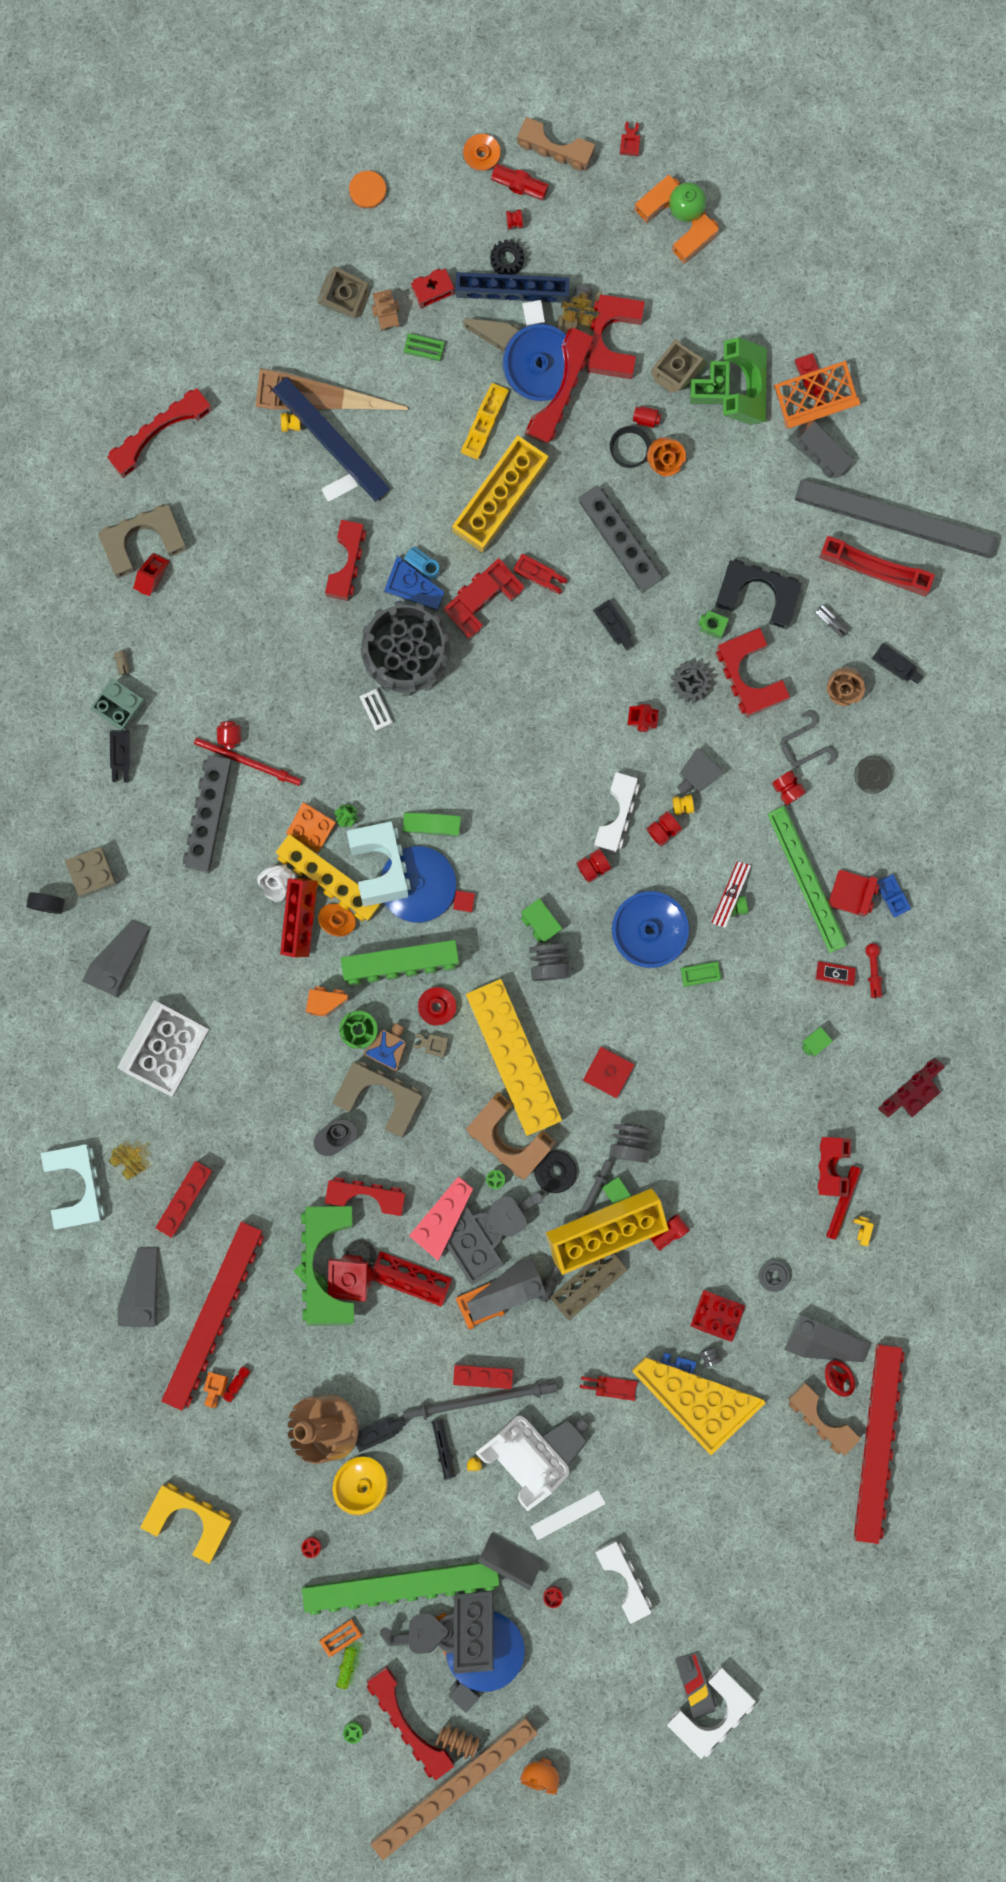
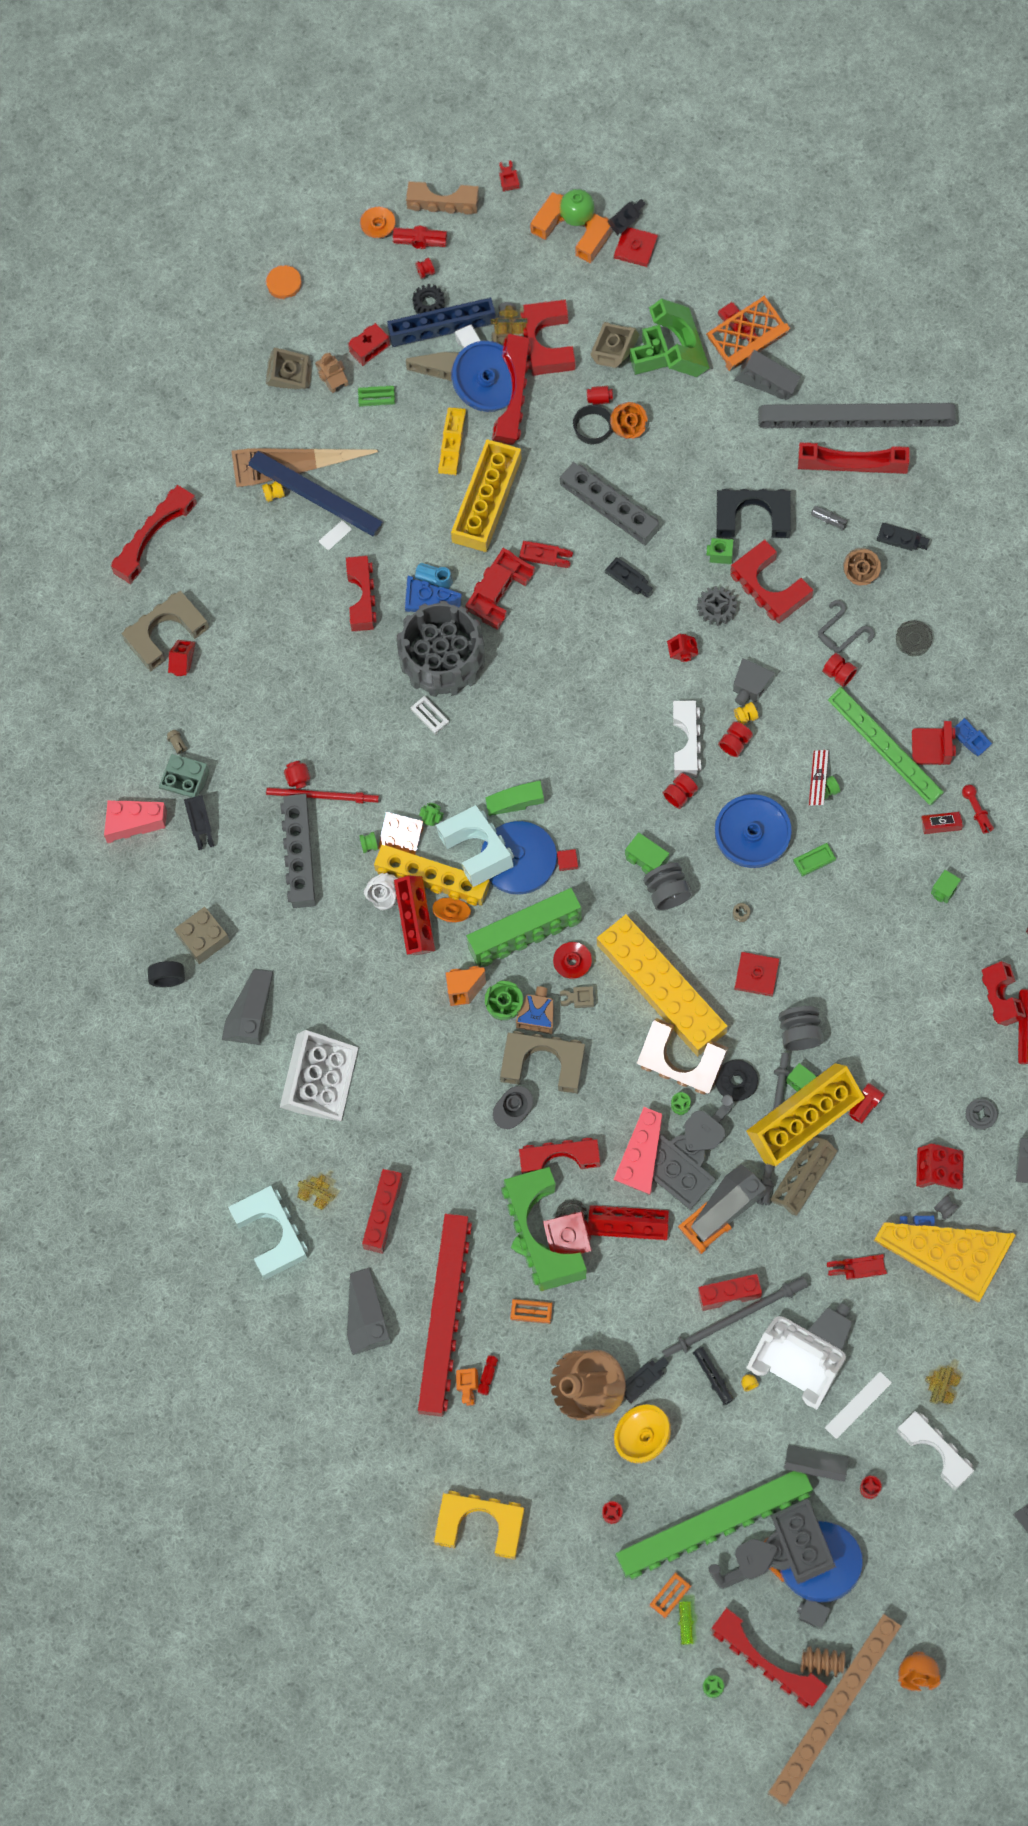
camera: 10 degrees left, 15 degrees down
none -> coral wedge [104,800,167,844]
none -> bright green wheel [359,832,378,853]
none -> orange tile [510,1299,552,1324]
none -> black hinge [607,198,646,236]
none -> red plate [614,227,658,267]
none -> dark tan bush [733,903,750,922]
none -> clear yellow hips [925,1366,961,1405]

